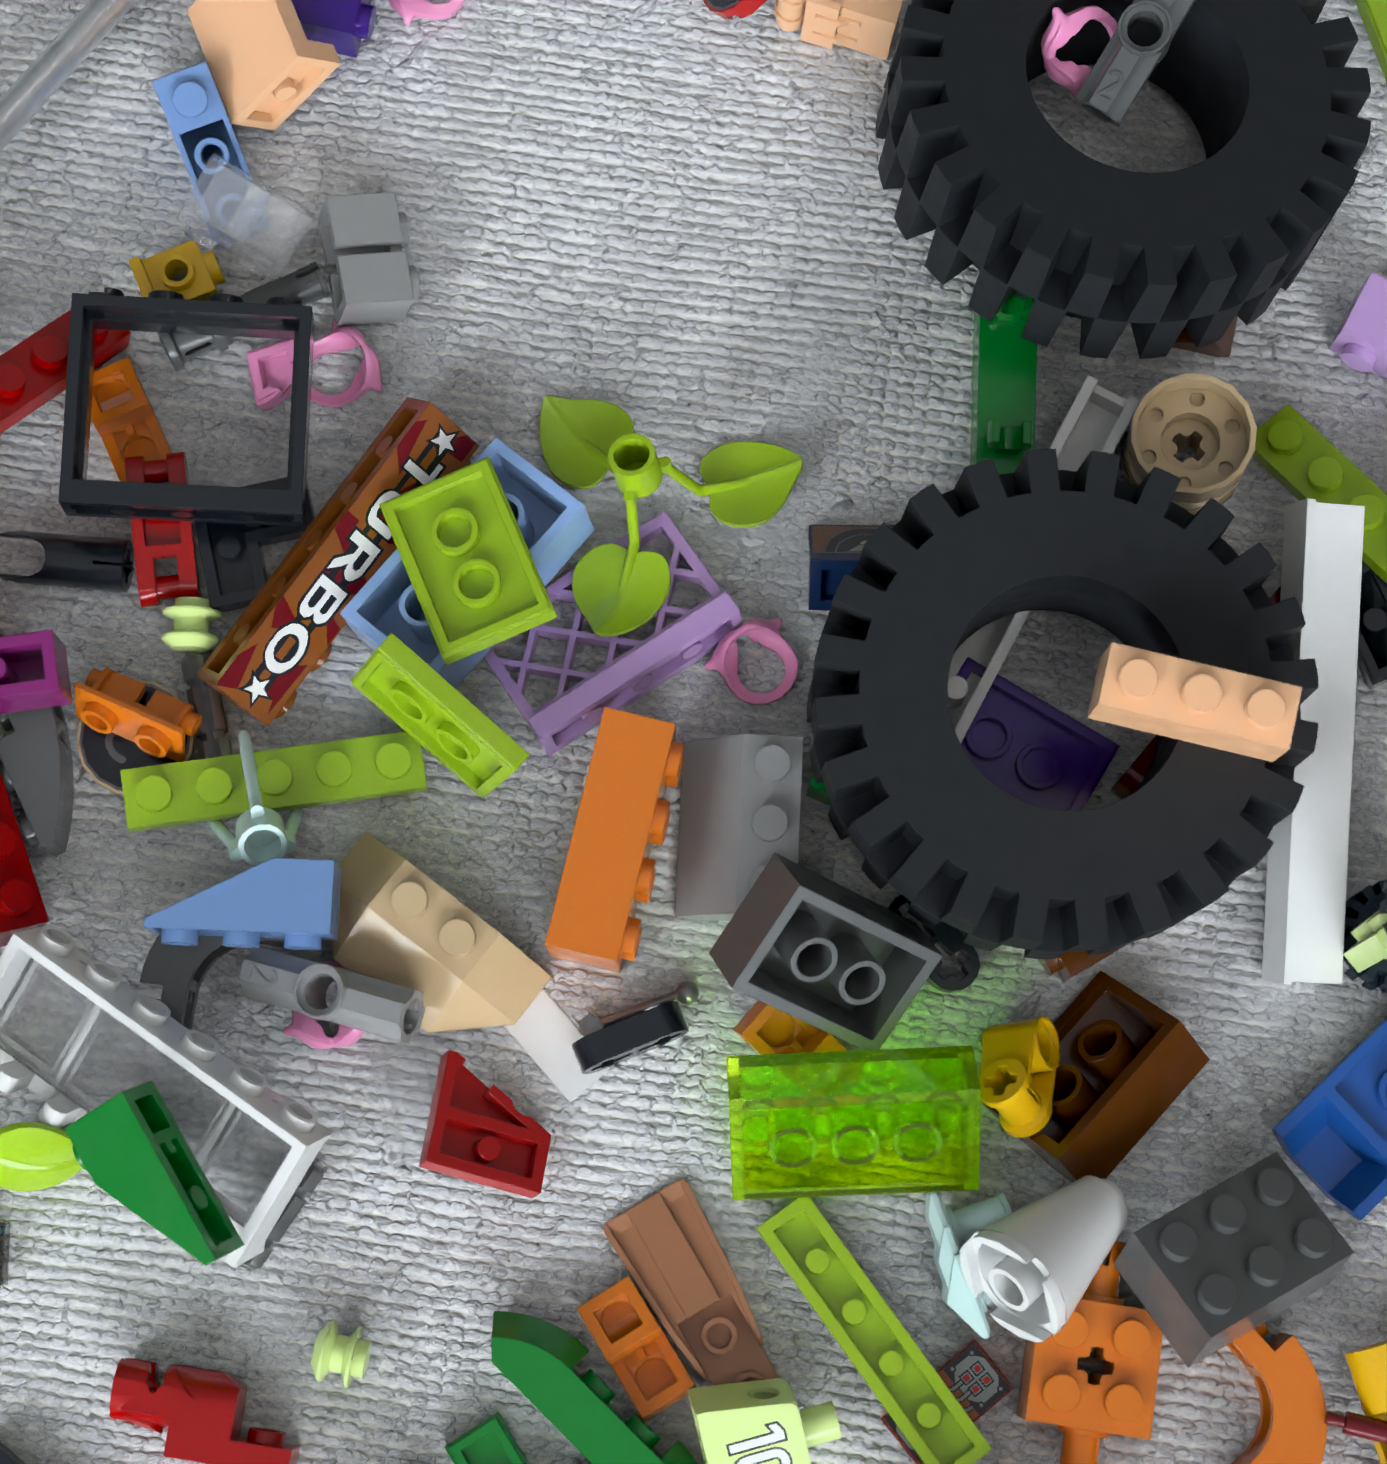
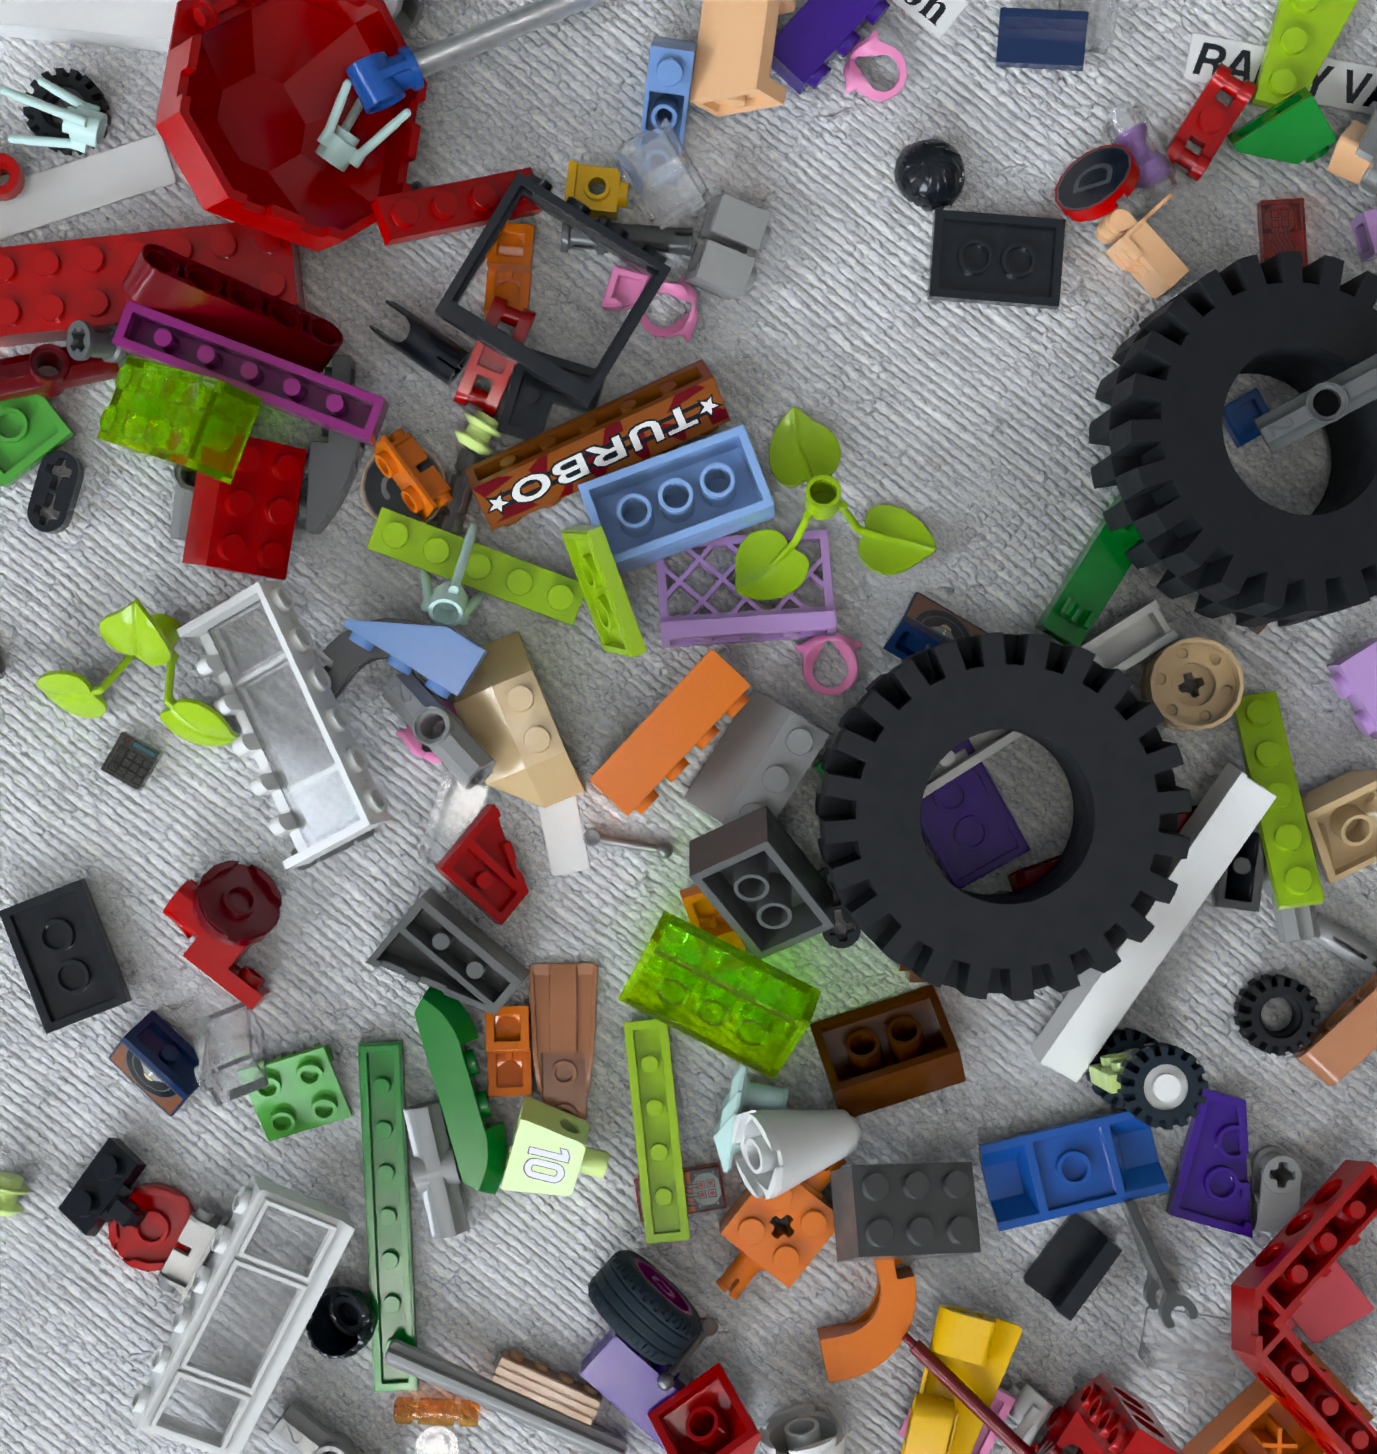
camera: 30 degrees right, 10 degrees up
green slope [64,1081,244,1266] -> none
yellowish green wheel [311,1320,372,1388] -> none
lime tile [379,456,558,665] -> none
black beam [572,1002,689,1074] -> none
yellow piece [976,1016,1061,1138] -> none
bright pink piece [1041,5,1118,98] -> none
light nougat brick [1087,642,1302,762] -> none
none -> dark red tile [193,861,282,946]
none -> dark grey wedge [365,887,530,1015]
none -> black hair [894,139,965,212]
none -> black plate [927,209,1066,310]
none -> blue tile [1223,387,1270,448]

